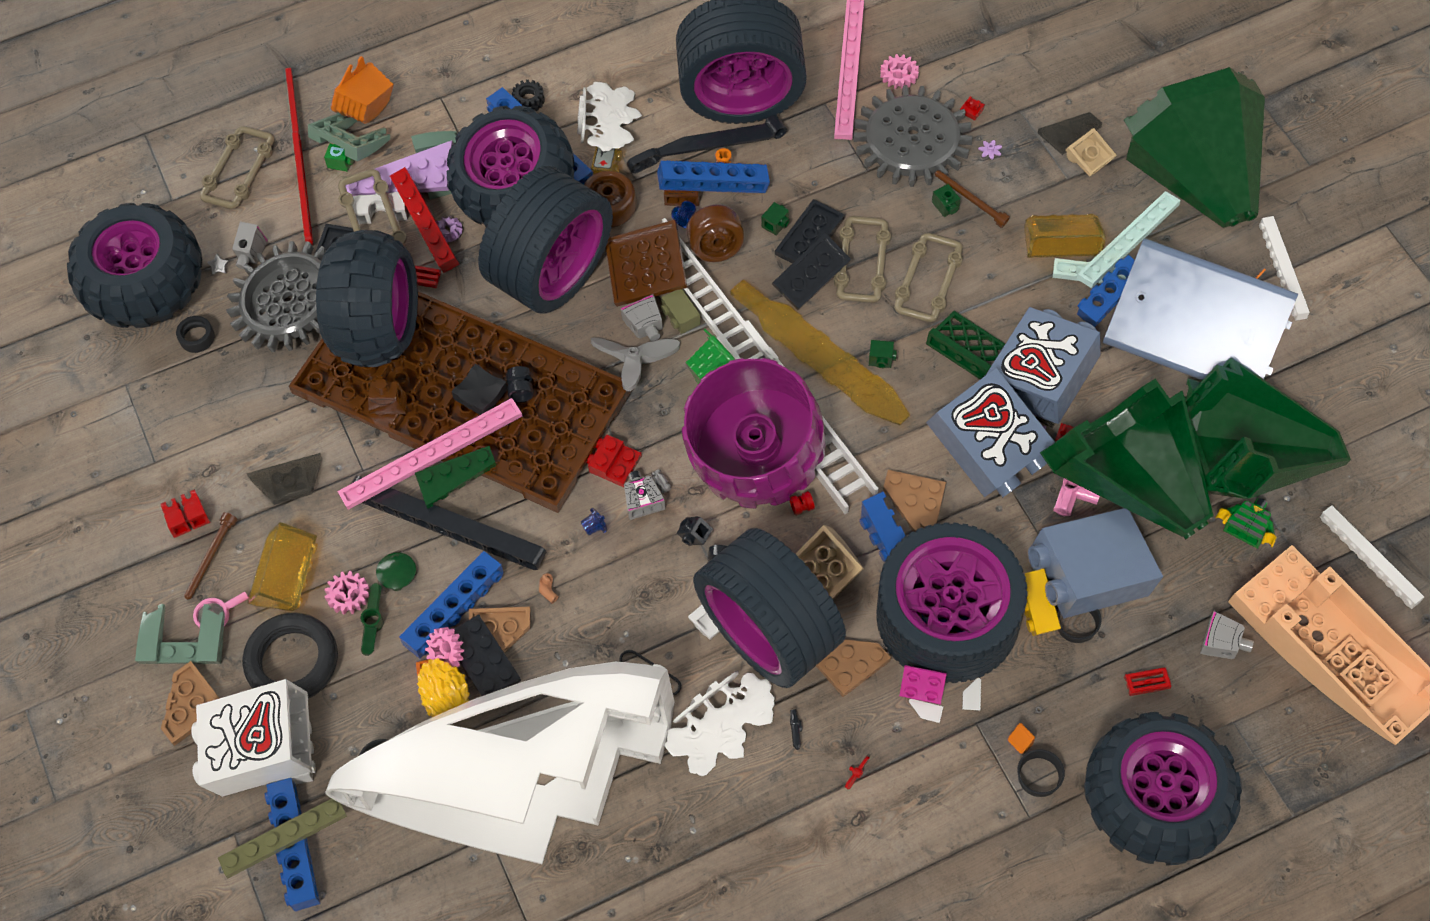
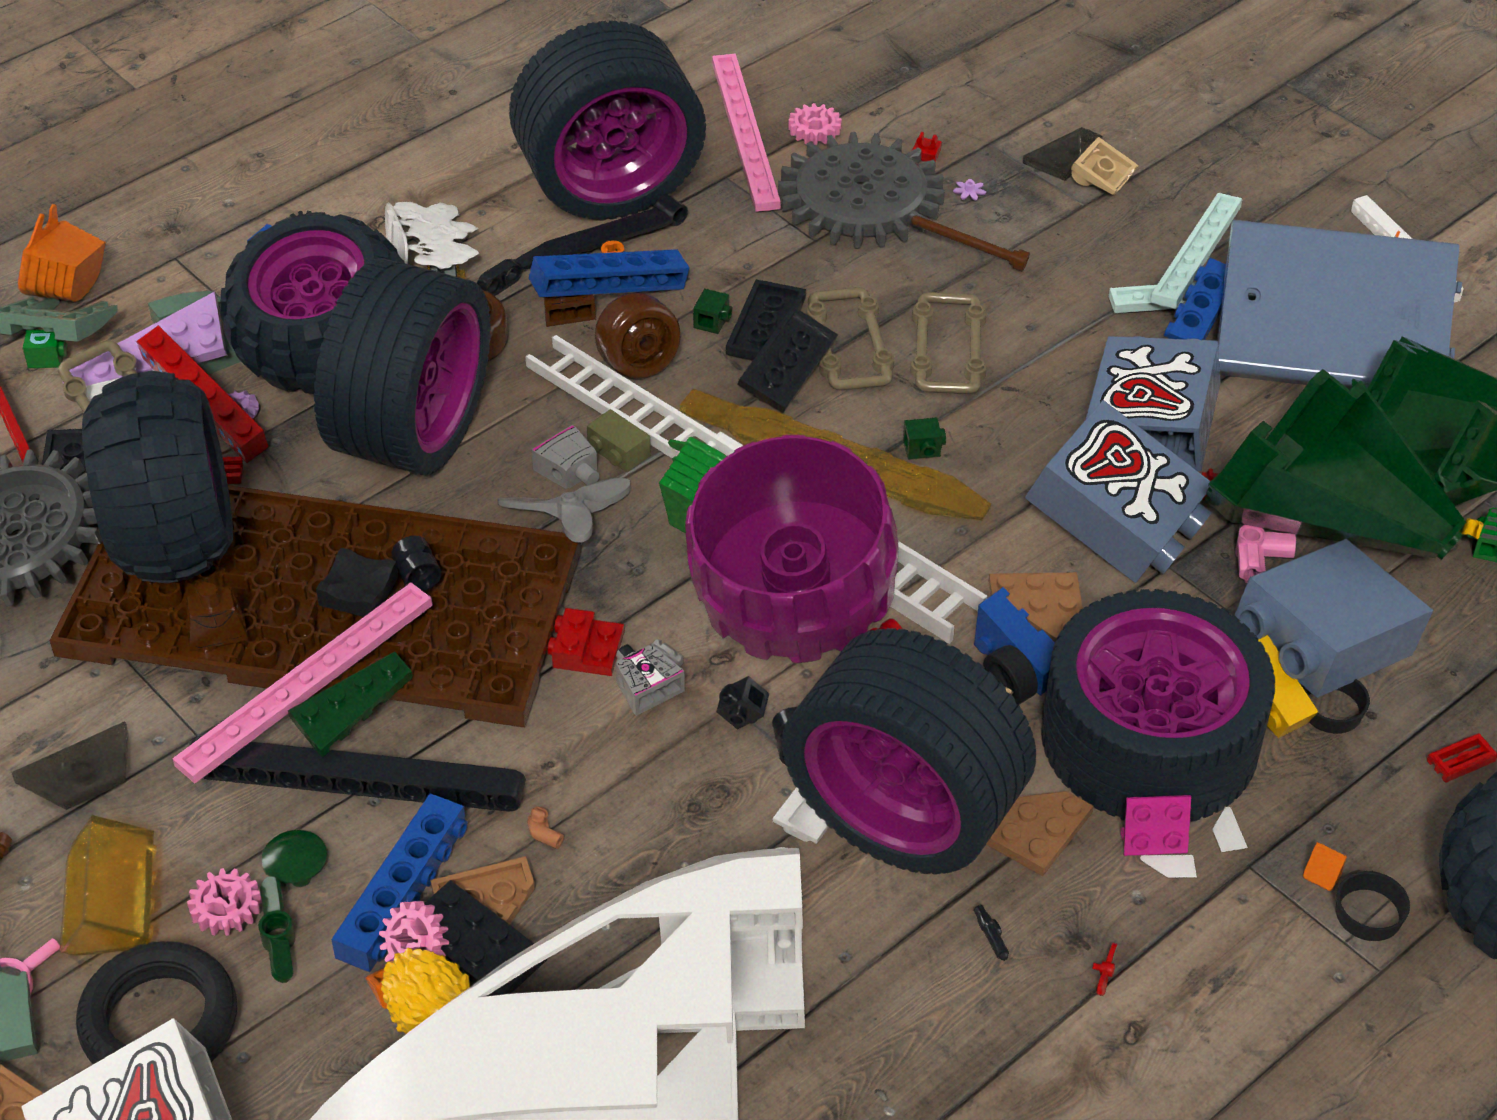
camera: 20 degrees left, 15 degrees down
clear blue piece [581,508,607,536] -> none
reddish brown plate [606,220,688,307] -> none
white plant [664,671,775,776] -> none
clear blue piece [671,201,696,228] -> none
dark green fence [926,311,1005,380] -> none
dark green brick [932,184,961,217] -> none
clear yellow windscreen [1024,214,1106,258] -> none
dark green piece [1124,67,1265,228] -> none
none -> black tyre [983,645,1038,704]

